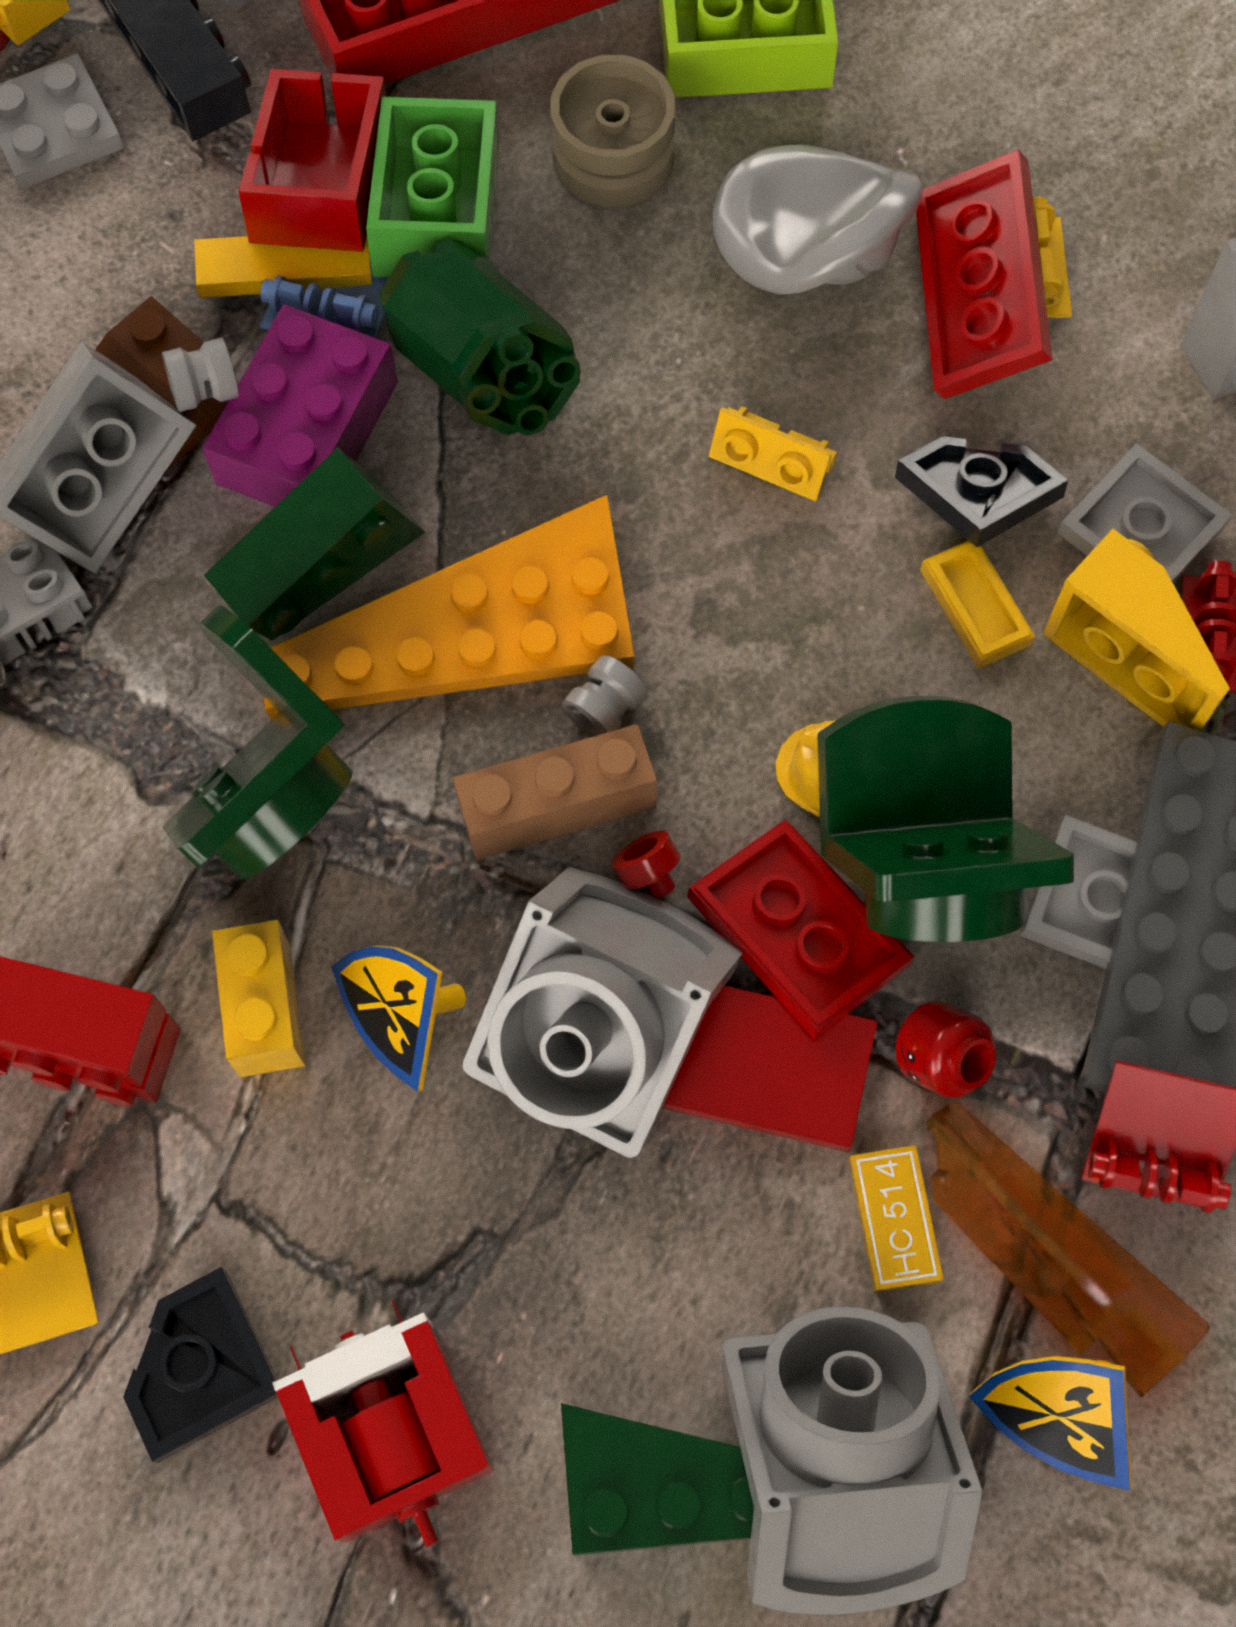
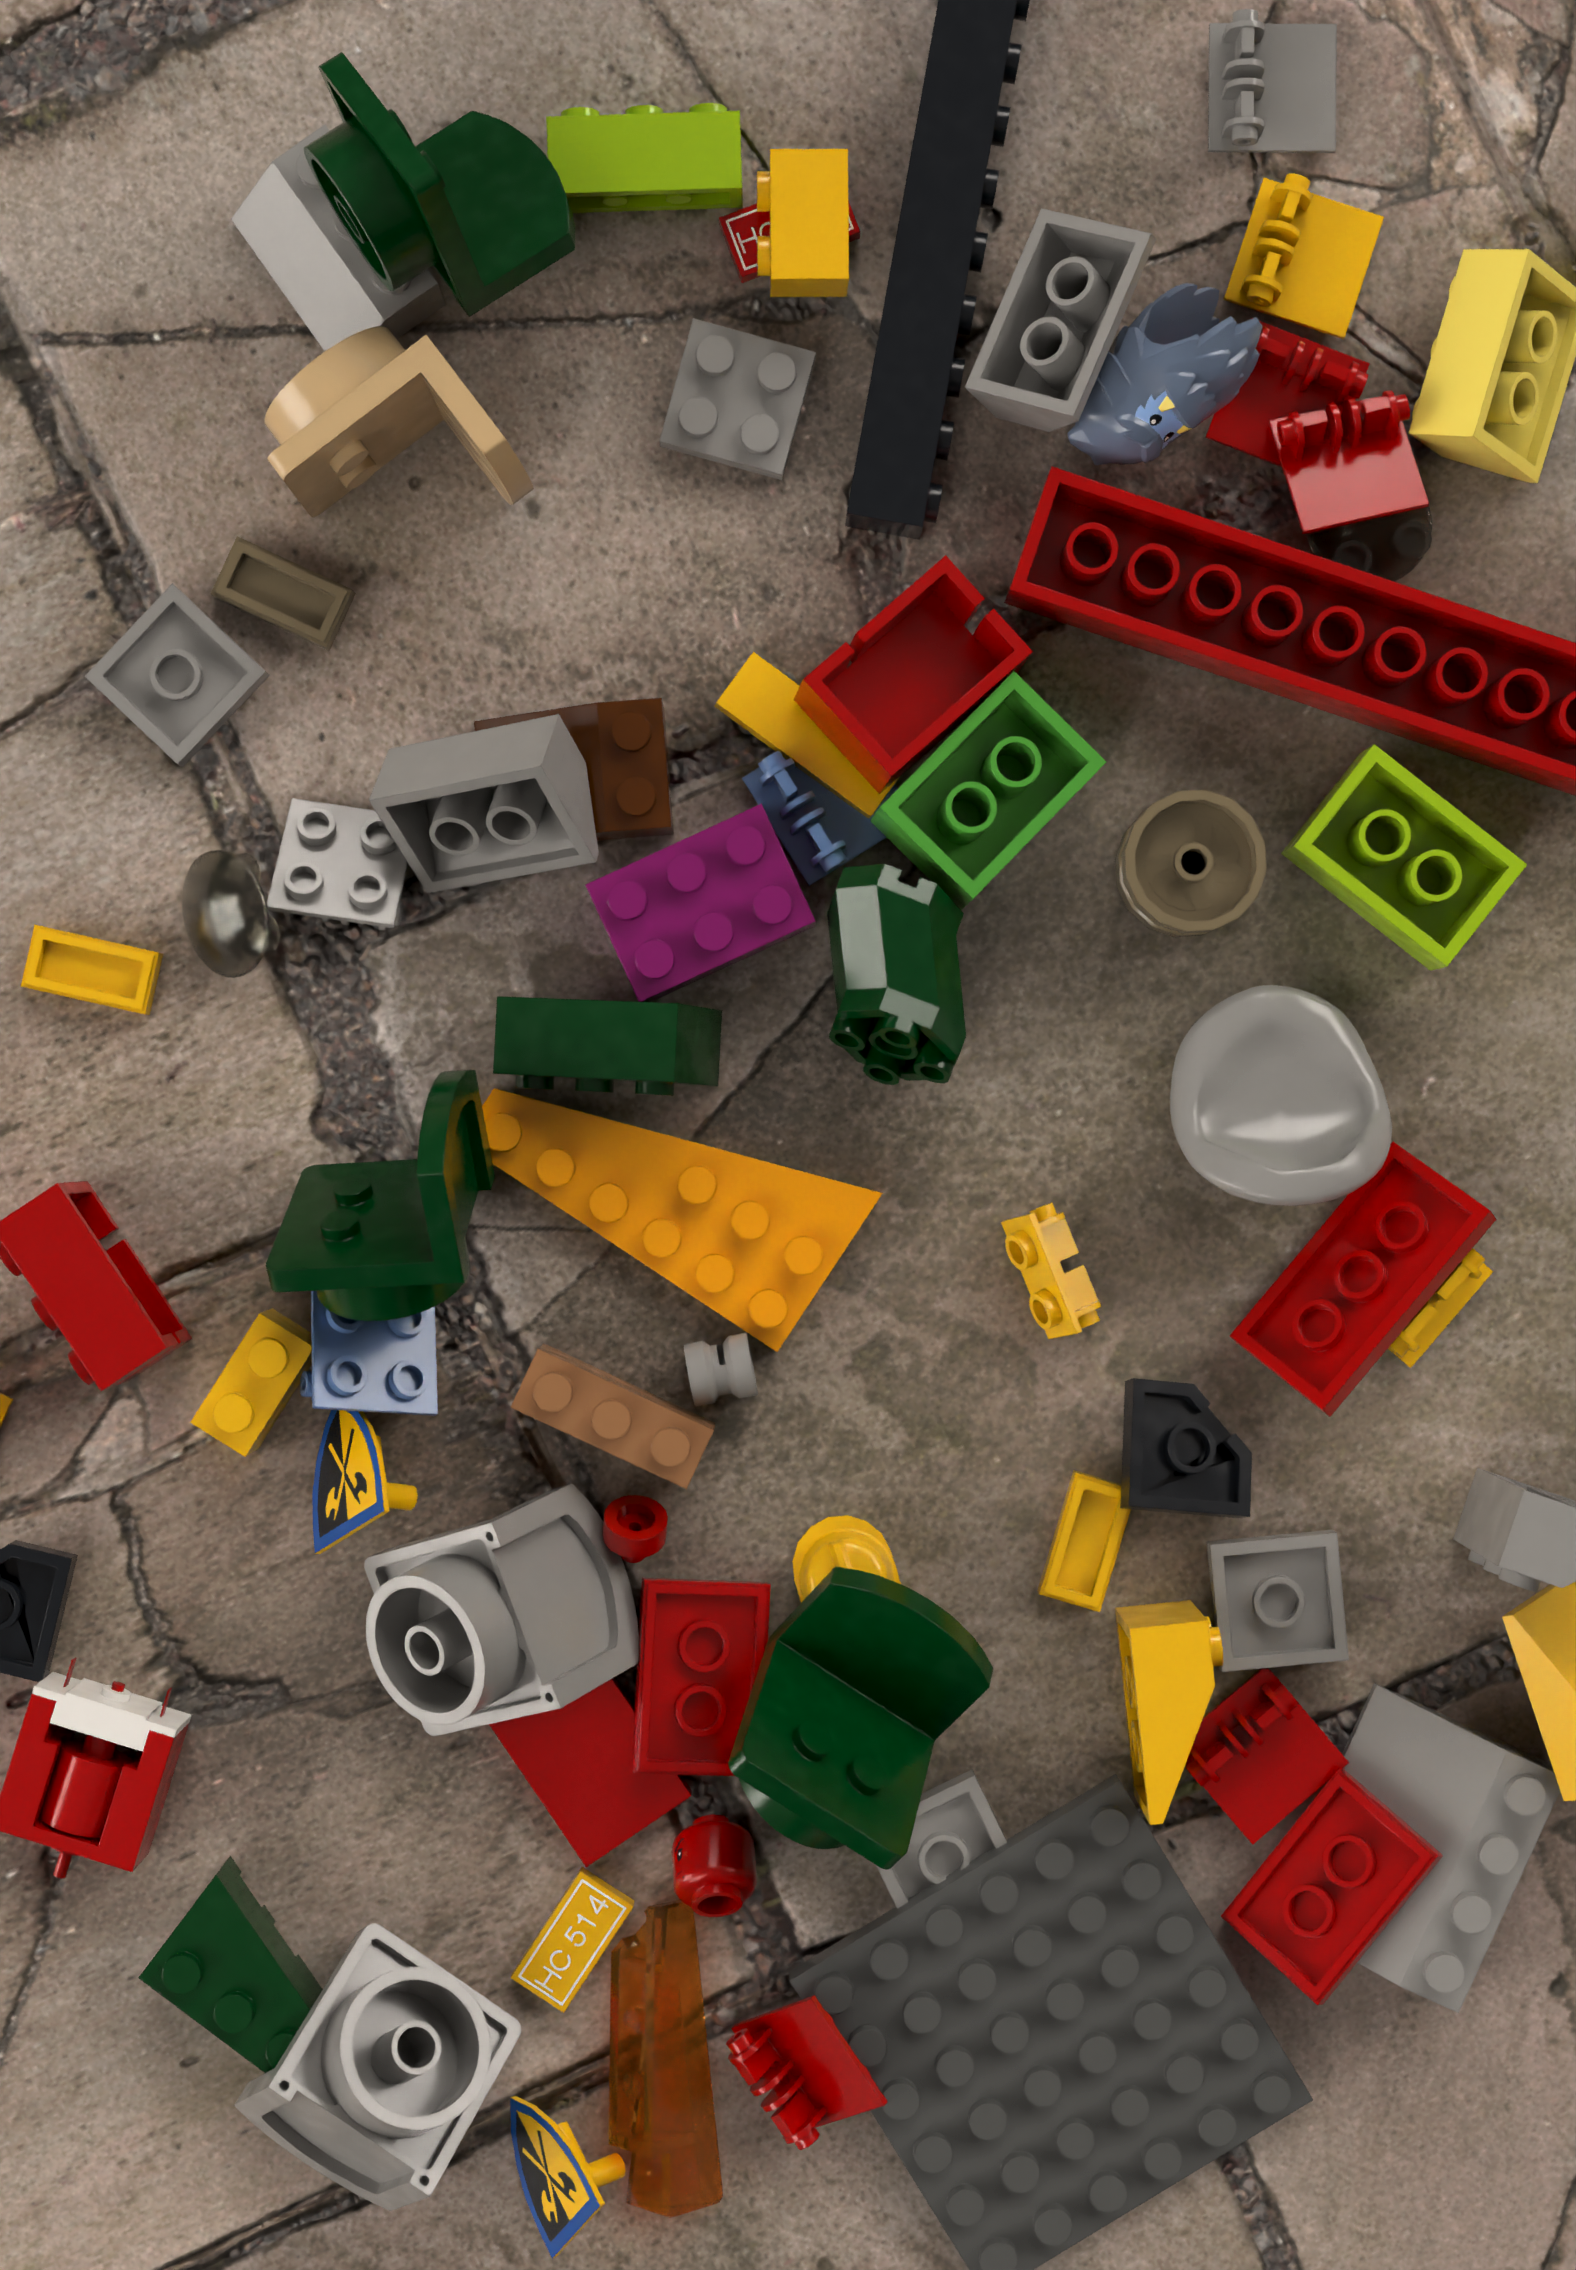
camera: 45 degrees right, 20 degrees up
light grey wheel [162,338,239,412] -> none
none -> medium blue hinge [300,1291,438,1416]

